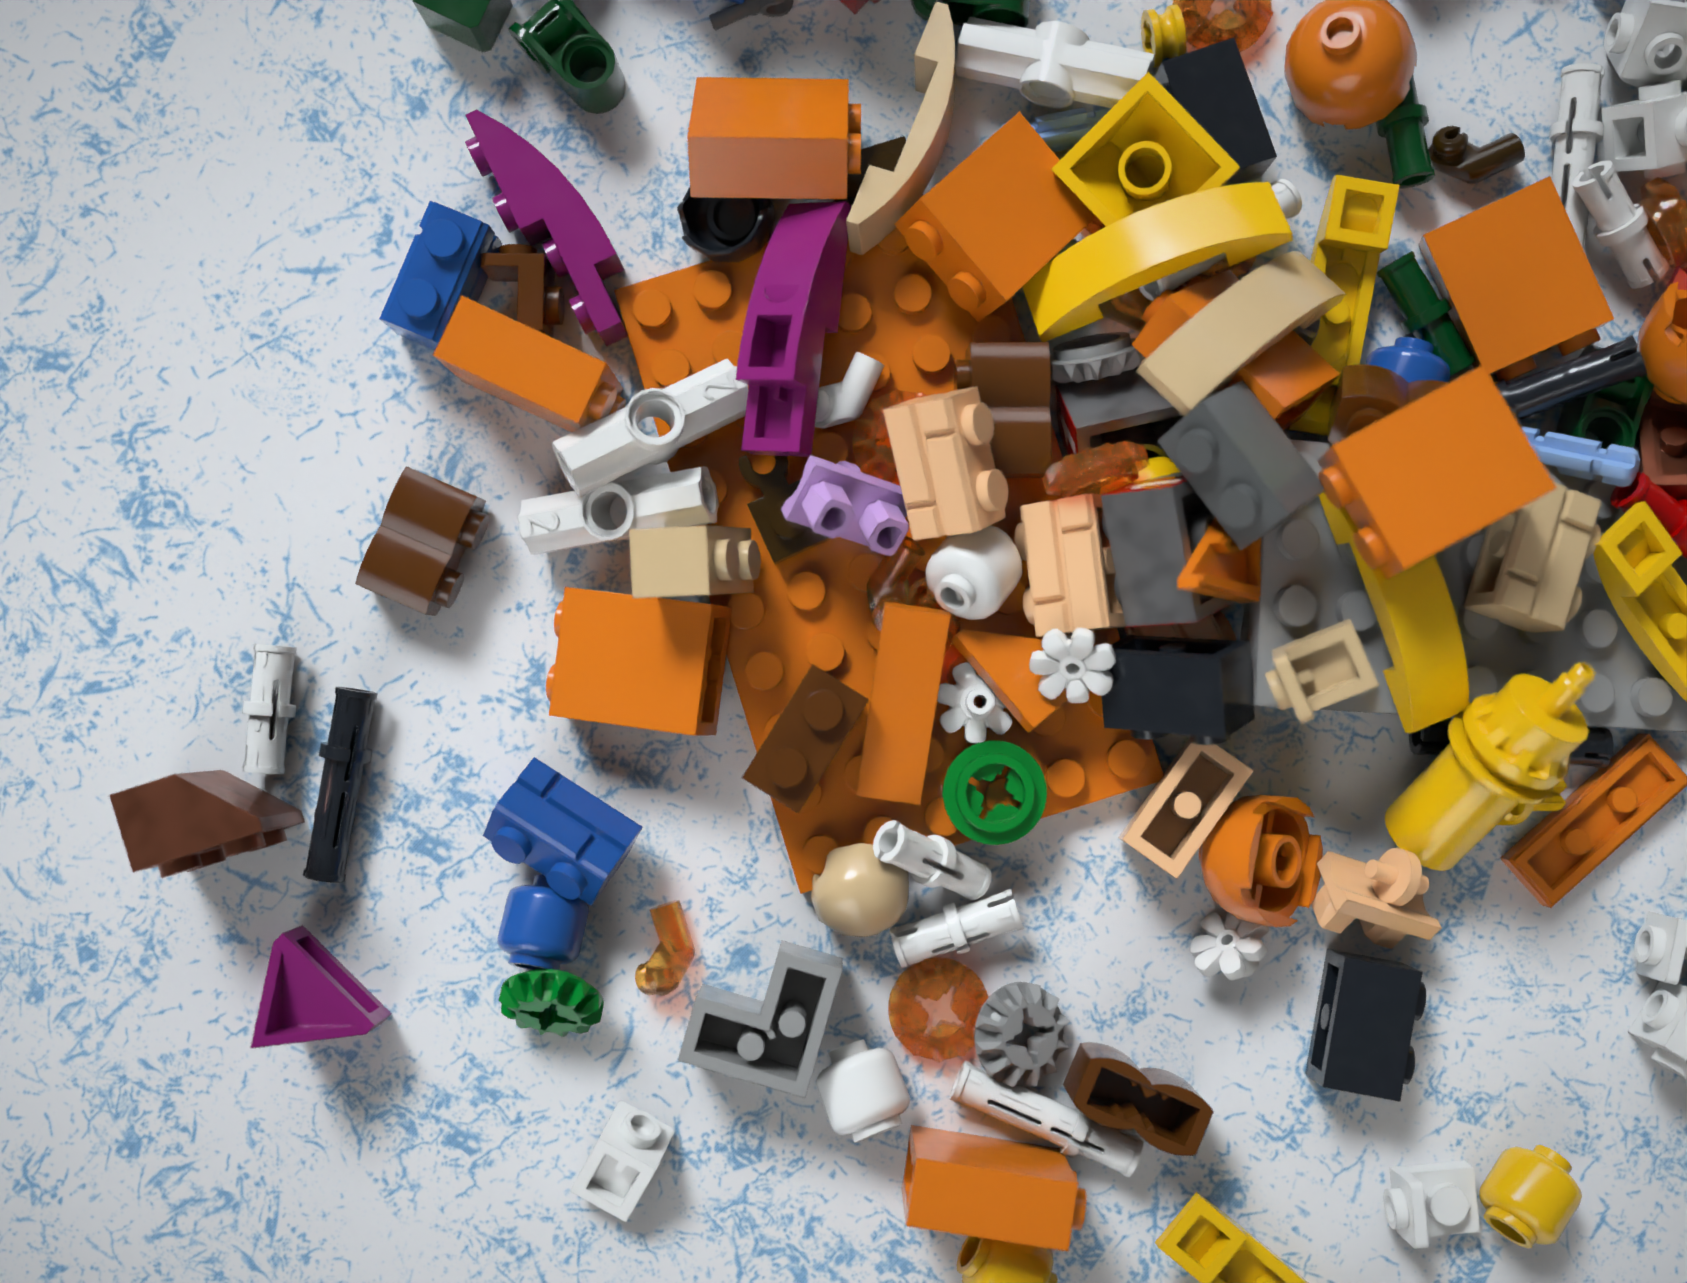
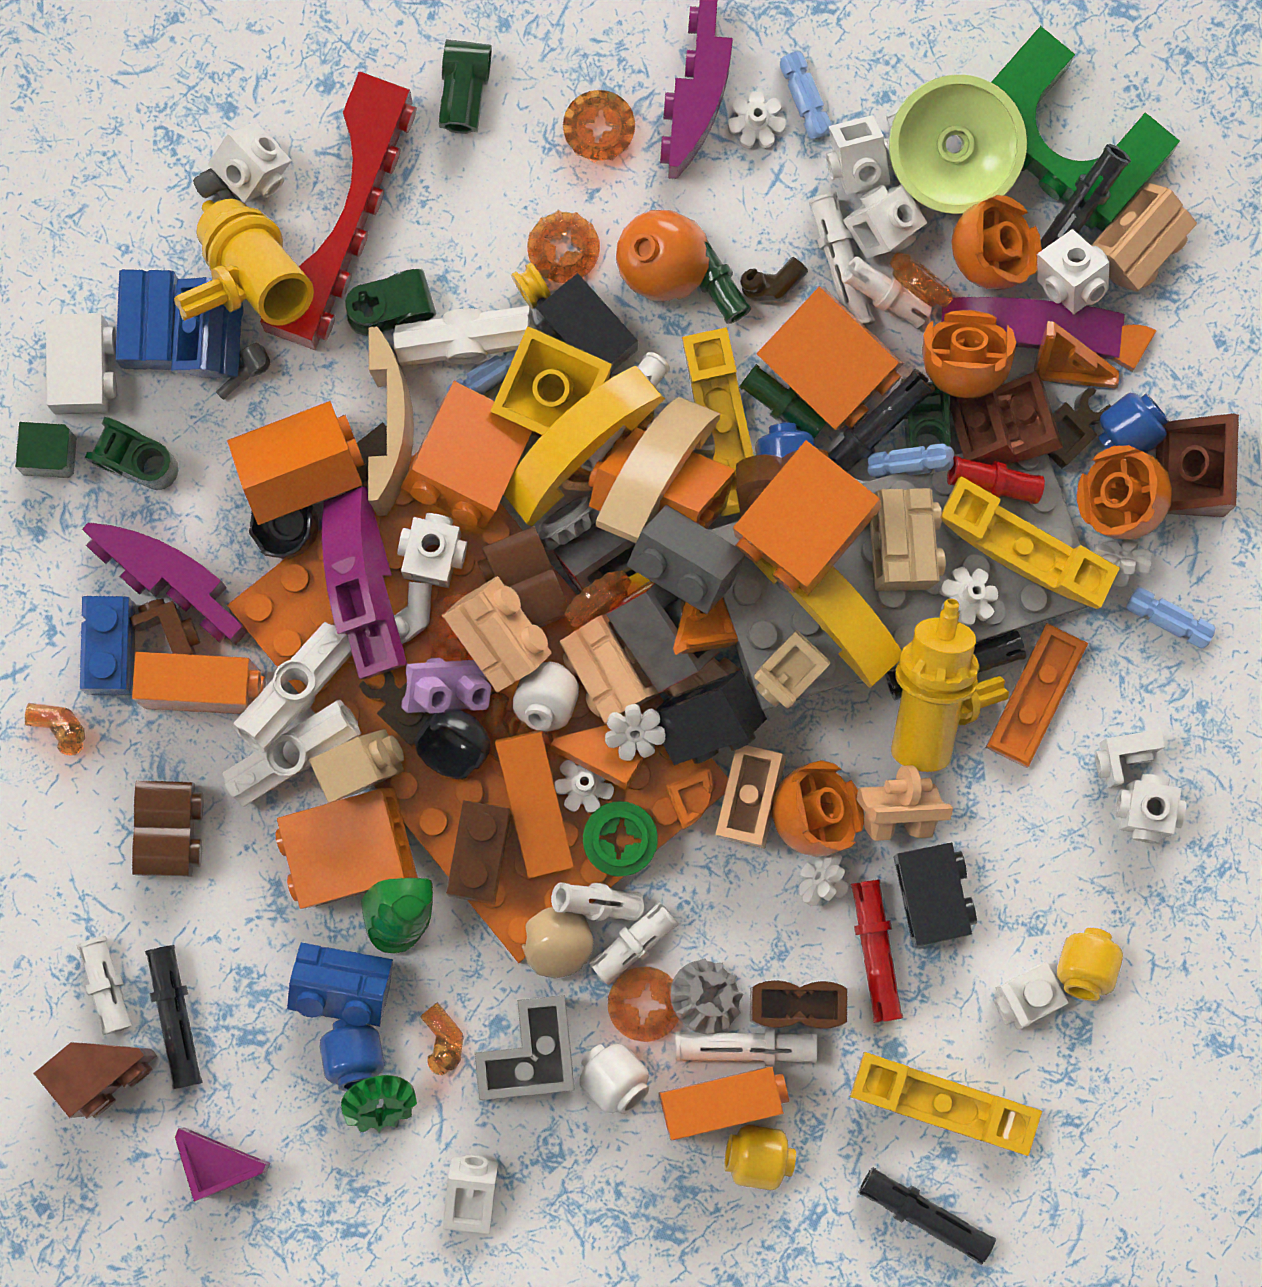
camera: 25 degrees left, 5 degrees down
none -> clear orange arm [25,703,85,756]
none -> green piece [361,878,433,954]
none -> white brick [397,513,468,588]
none -> black hair [414,709,490,780]
none -> orange tile [666,769,713,830]
none -> red pin [851,879,903,1023]
none -> white plant [939,567,998,627]

